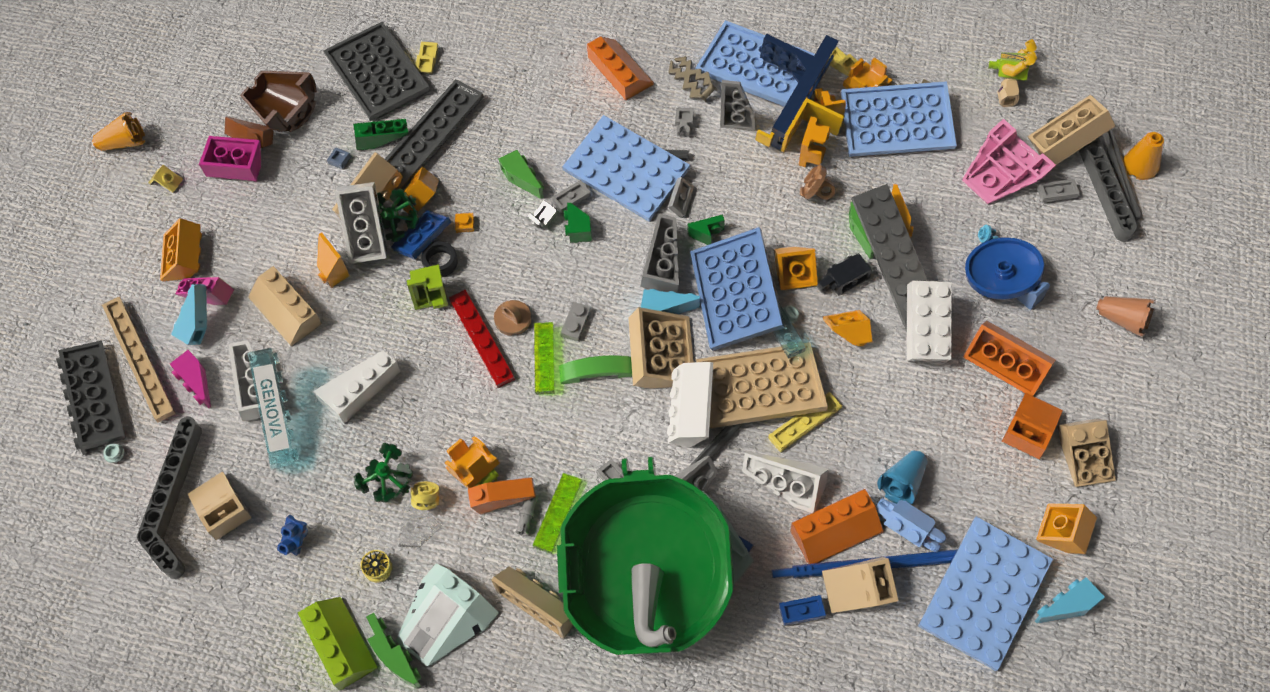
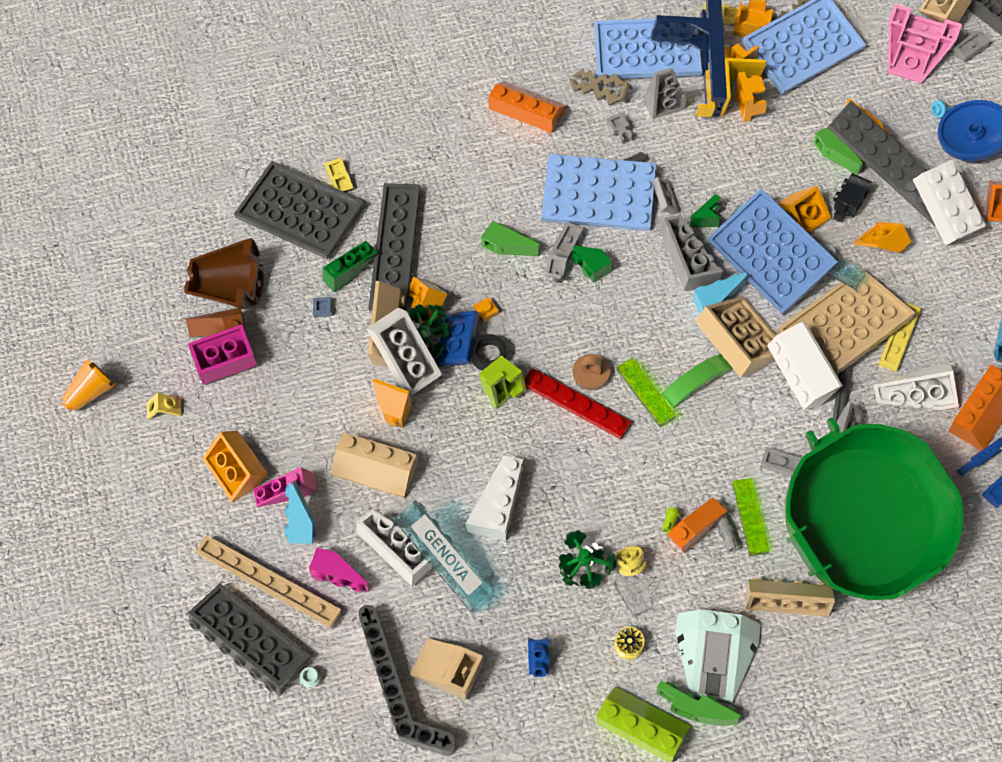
camera: 30 degrees left, 0 degrees up
light orange panel [445,436,500,488] -> none
light grey plate [560,302,591,342] -> none
light grey animal [632,564,676,647] -> none
medium nougat tile [800,165,835,200] -> none

